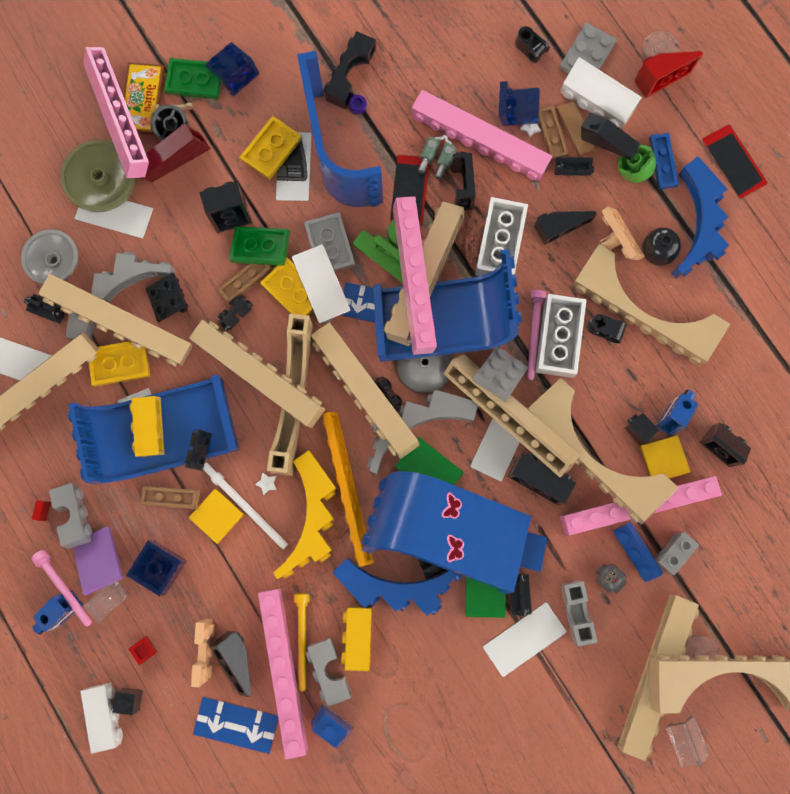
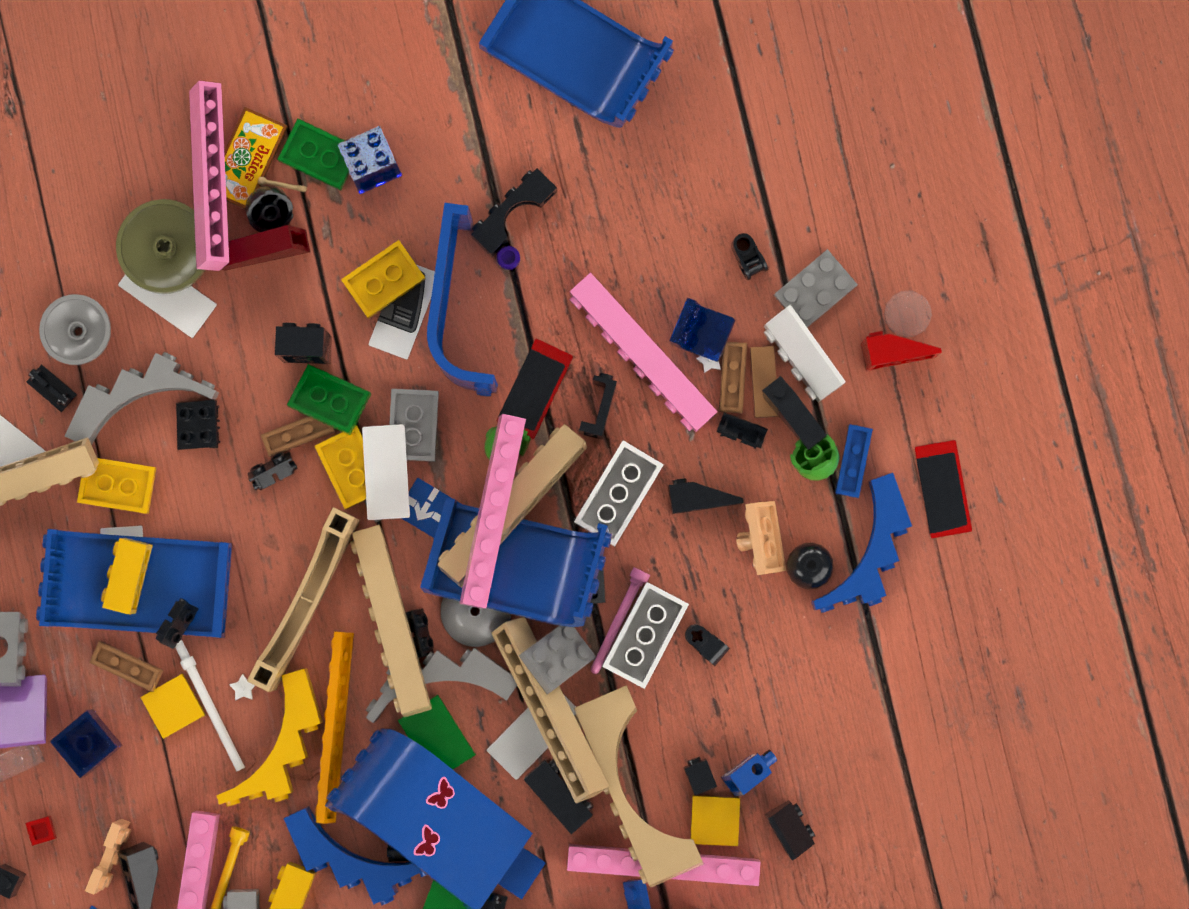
camera: 15 degrees right, 5 degrees up
tan brick [38,273,193,367] -> none
tan brick [189,320,325,428] -> none
bright green bracket [353,230,403,283] -> none
sand green piece [418,135,457,179] -> none
tan arch [572,244,730,365] -> none

